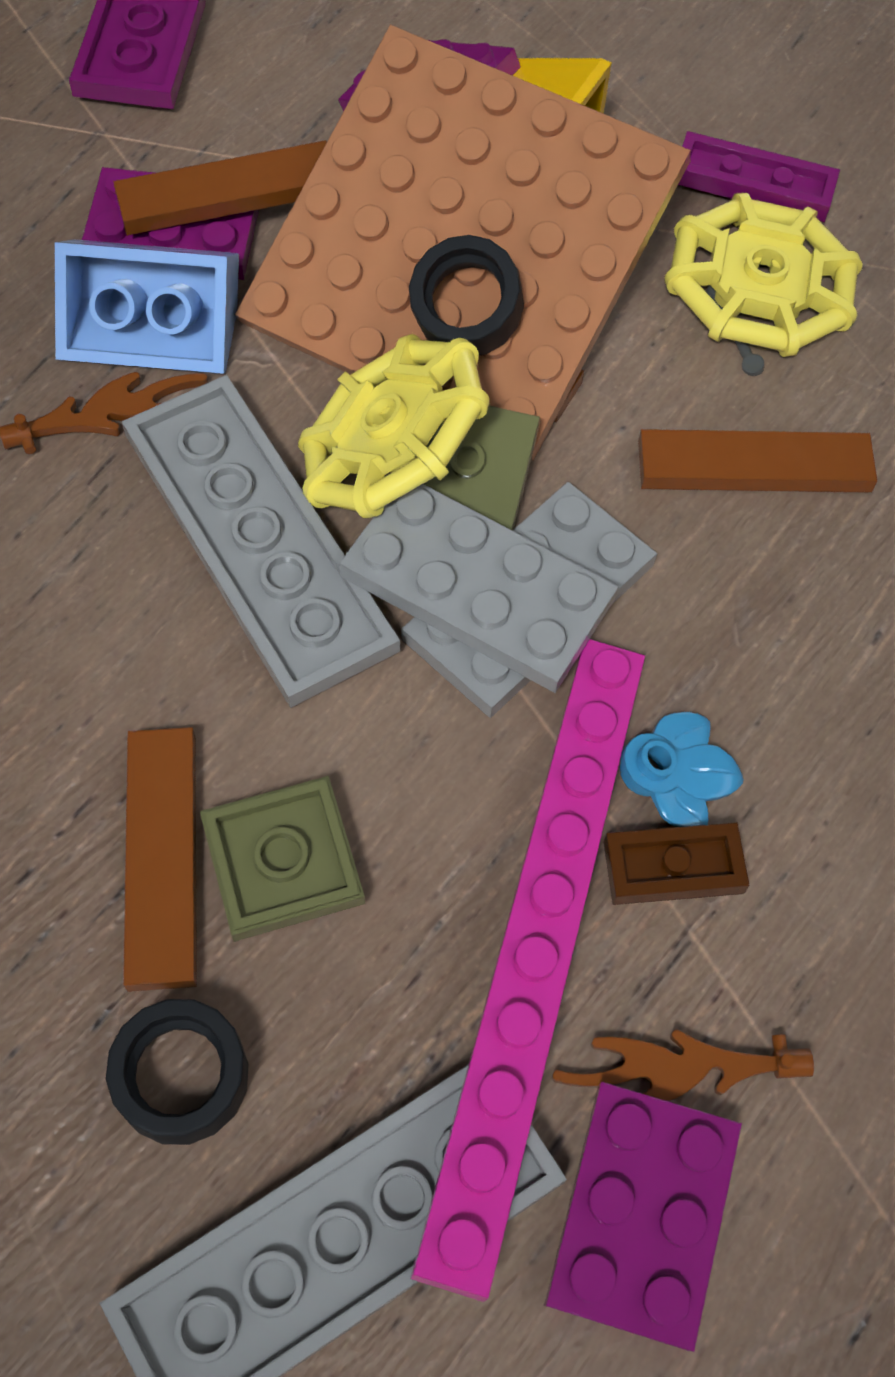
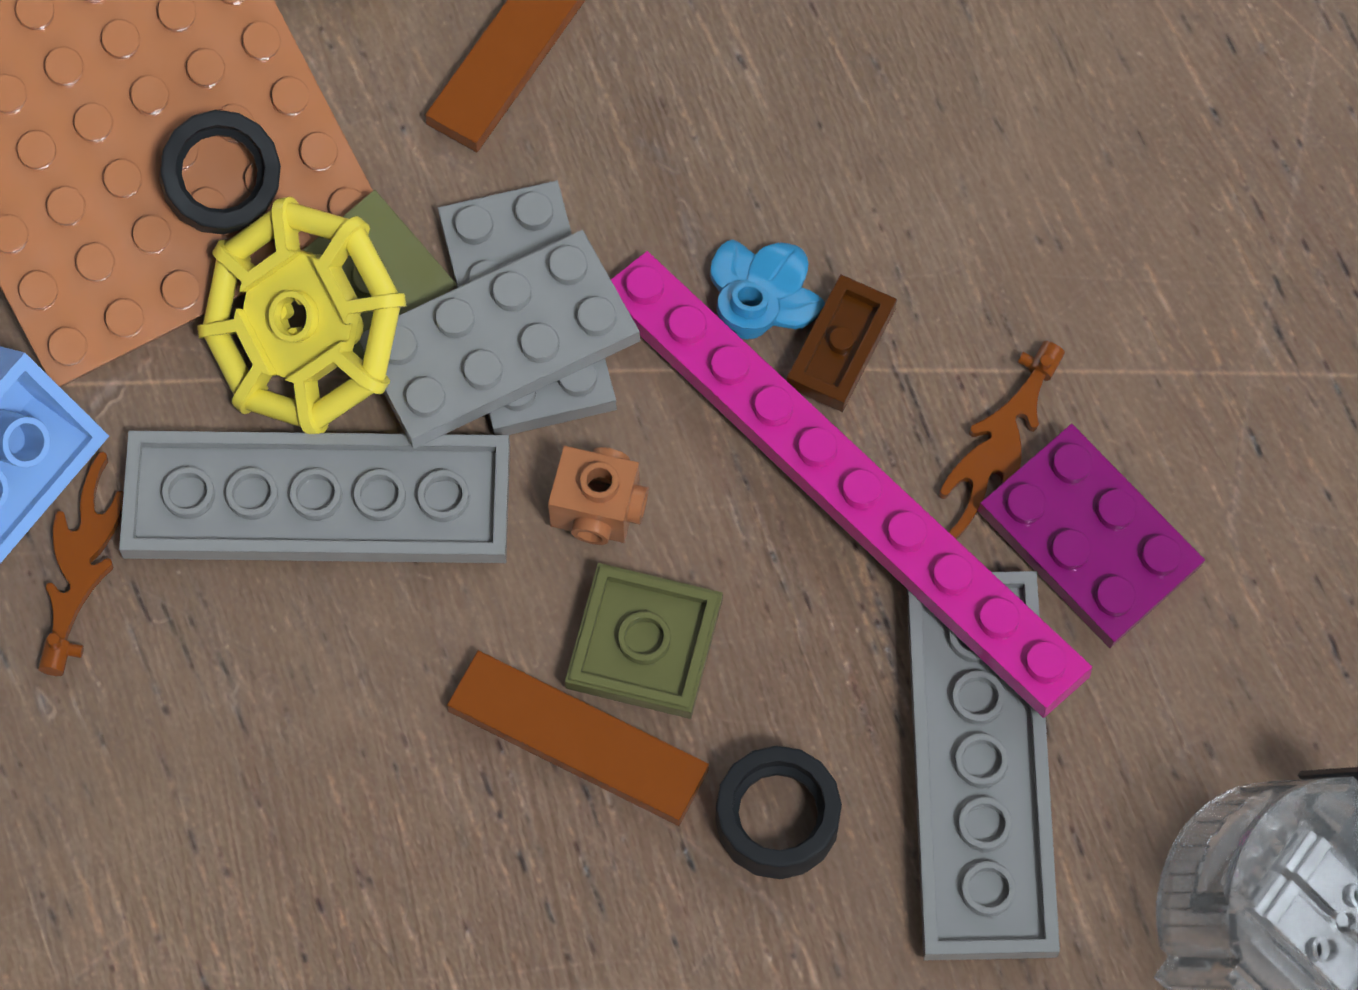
camera: 55 degrees left, 5 degrees up
none -> nougat brick [548,446,649,545]

